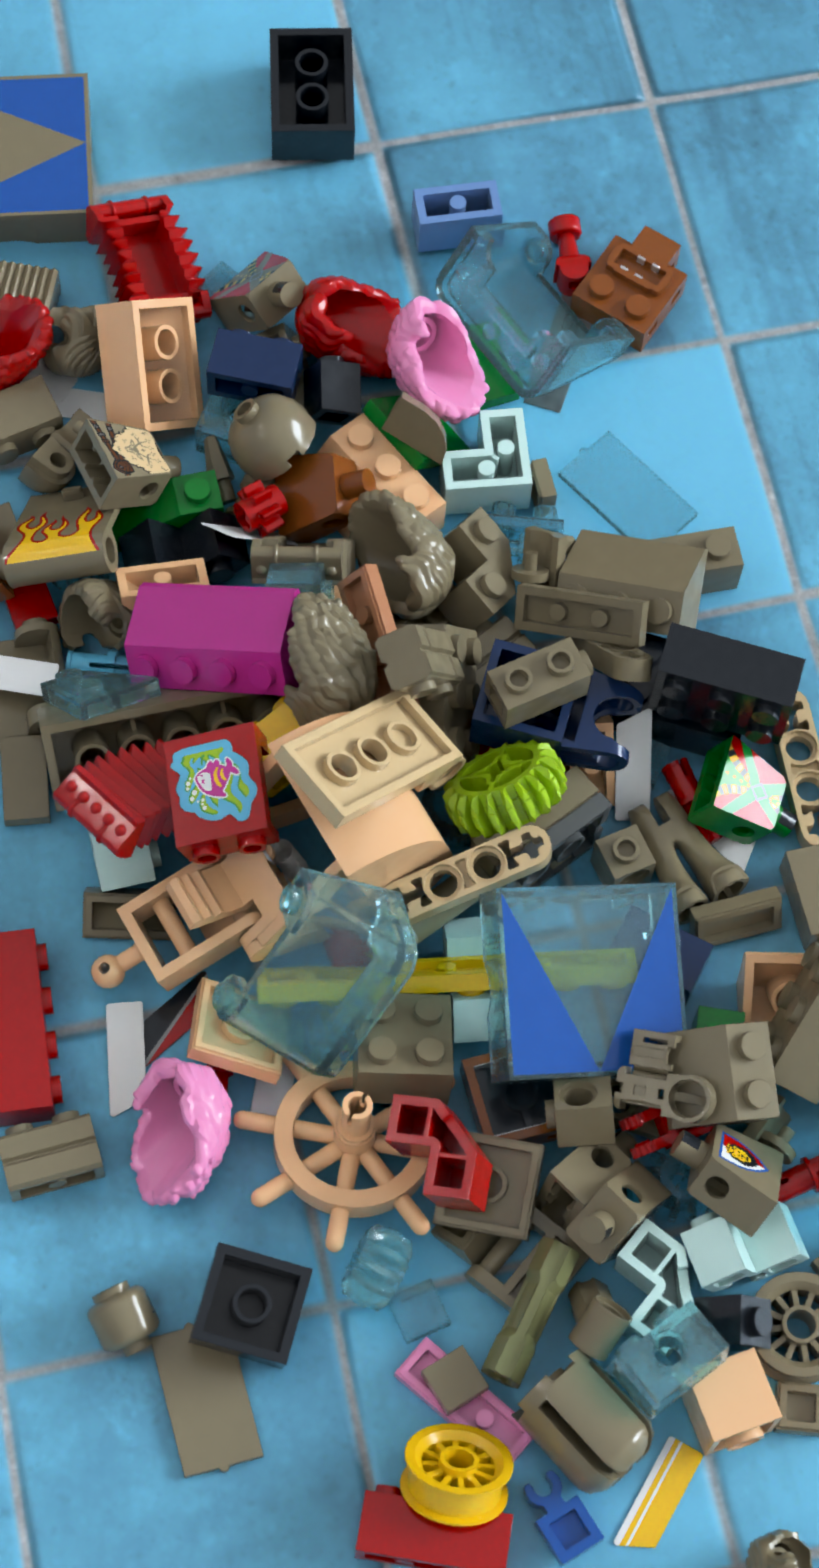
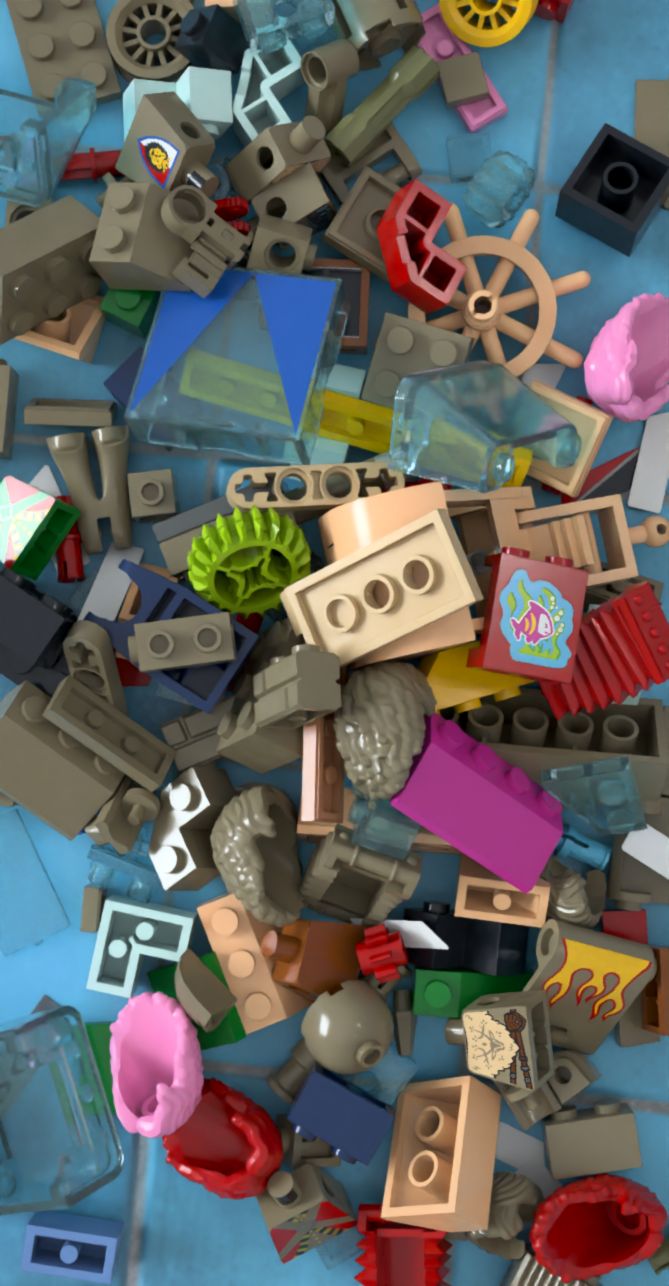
camera: 155 degrees left, 20 degrees up
black brick [303,355,362,426] -> none

